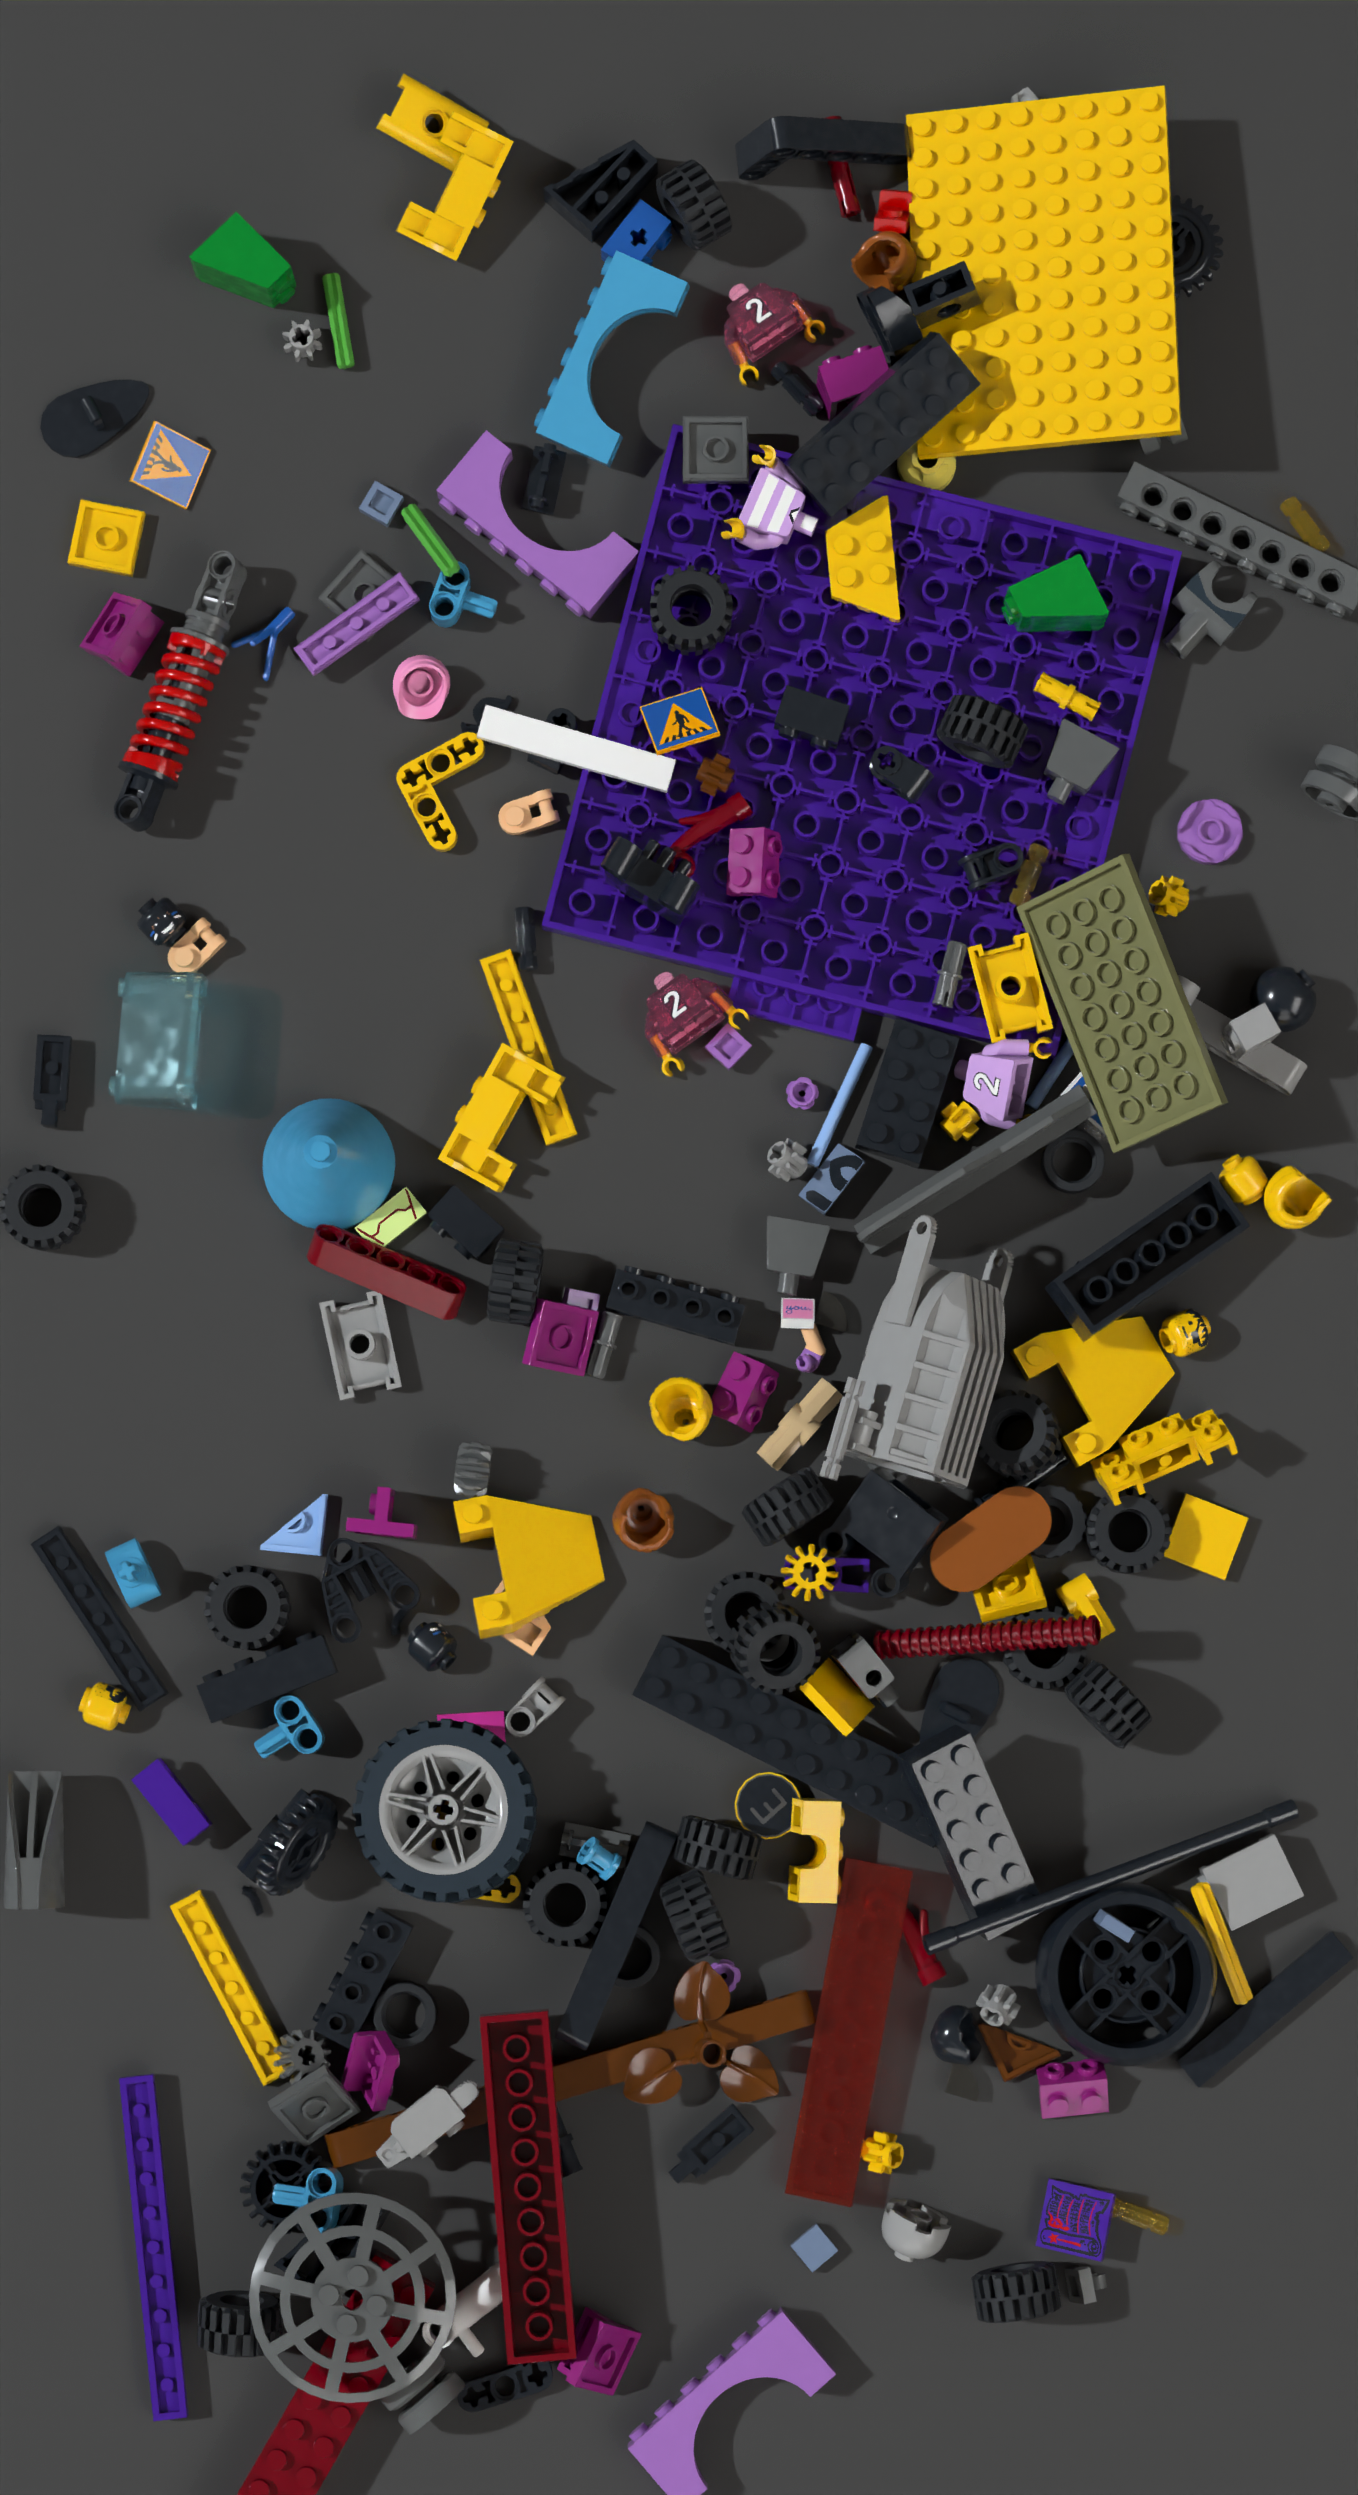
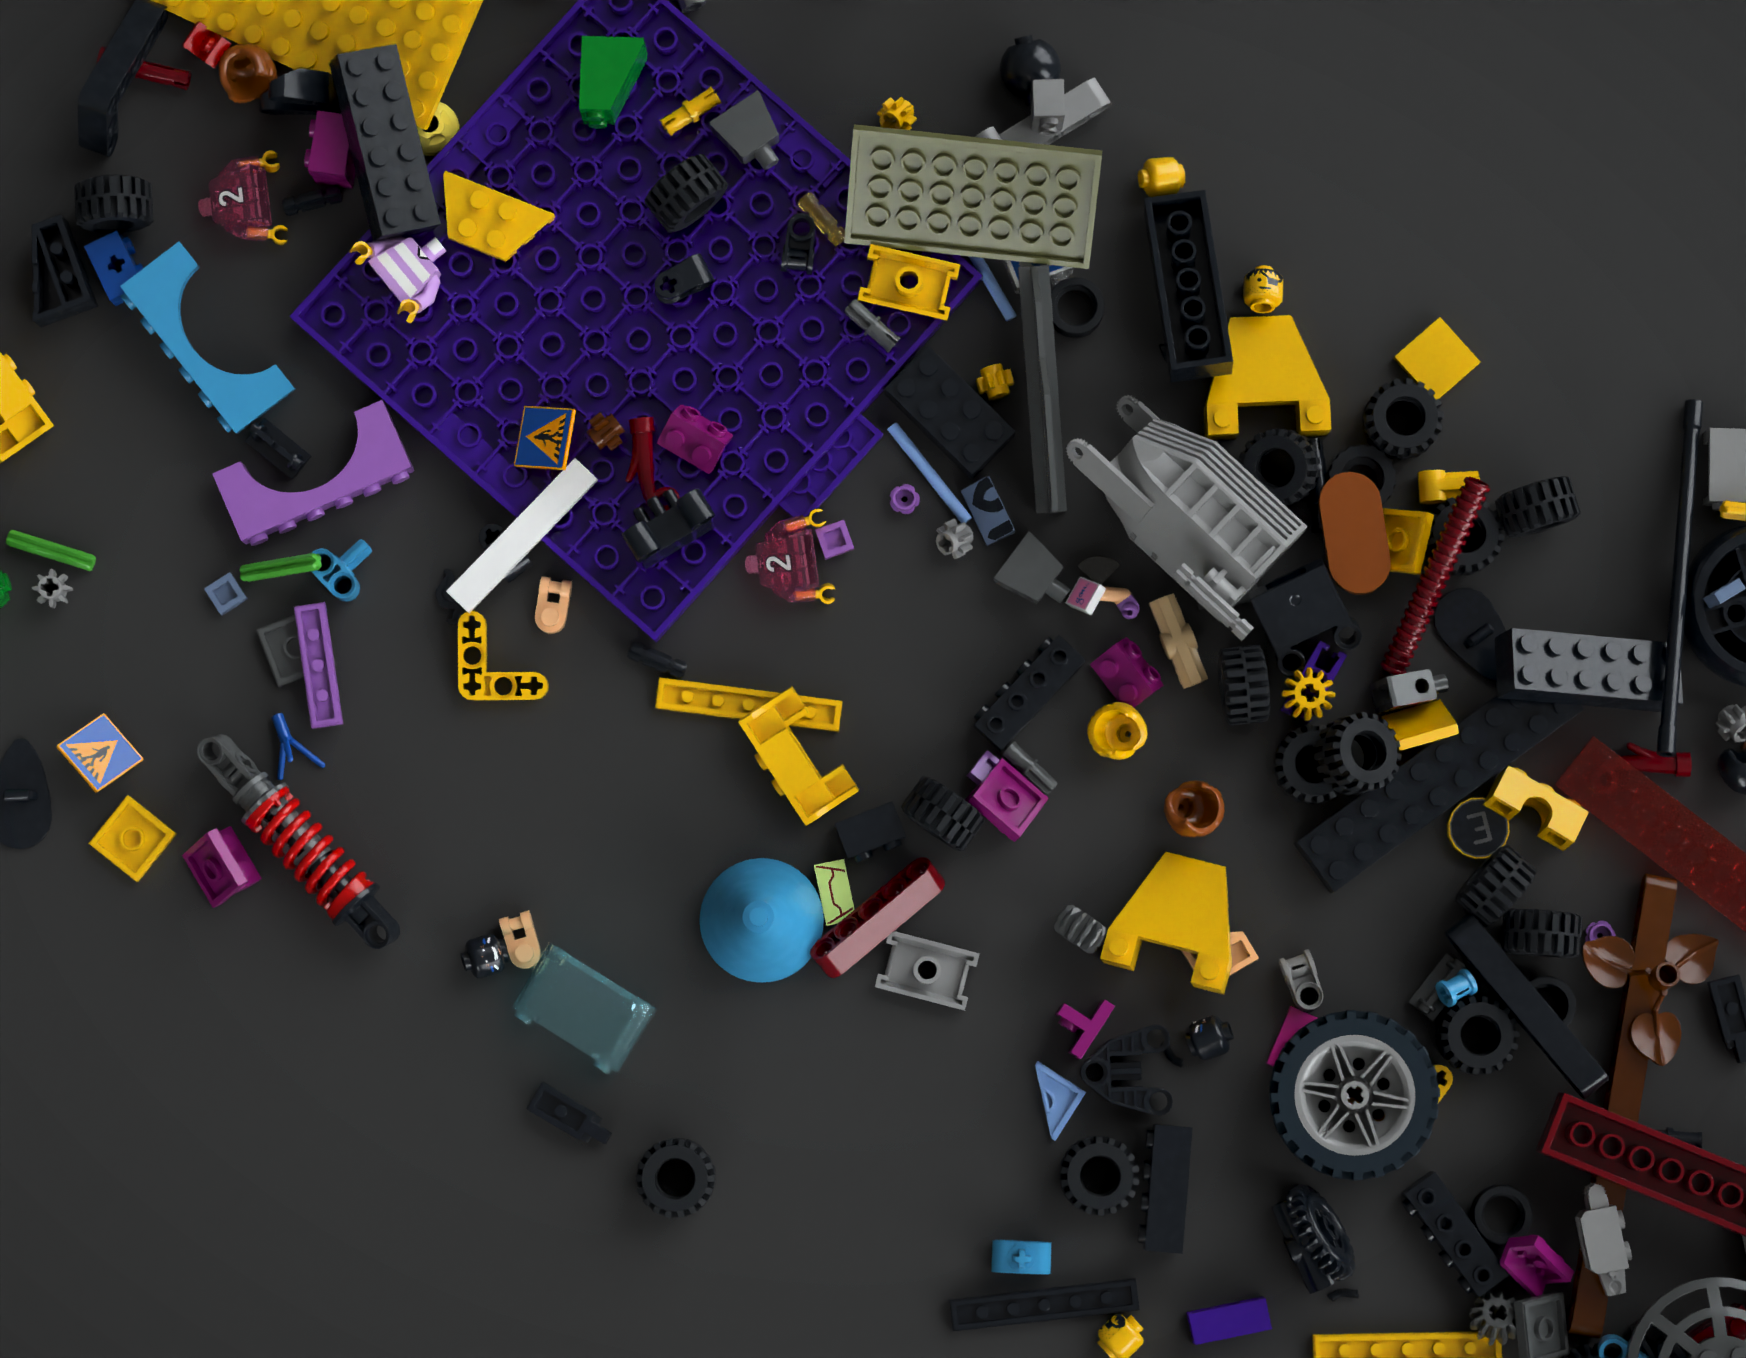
camera: 60 degrees left, 0 degrees up
dark azure beam [254,1695,325,1758] -> none
bright pink hat [393,655,450,720] -> none
black tyre [650,565,733,656] -> none
dark grey tile [683,416,749,484] -> none
black brick [774,685,850,751] -> none
black brick [903,261,982,329] -> none
lavender torso [954,1037,1053,1130] -> none
yellow bracket [1090,1409,1238,1506] -> none
medium lavender tile [1177,799,1243,865] -> none
yellow piece [1264,1165,1332,1229] -> none

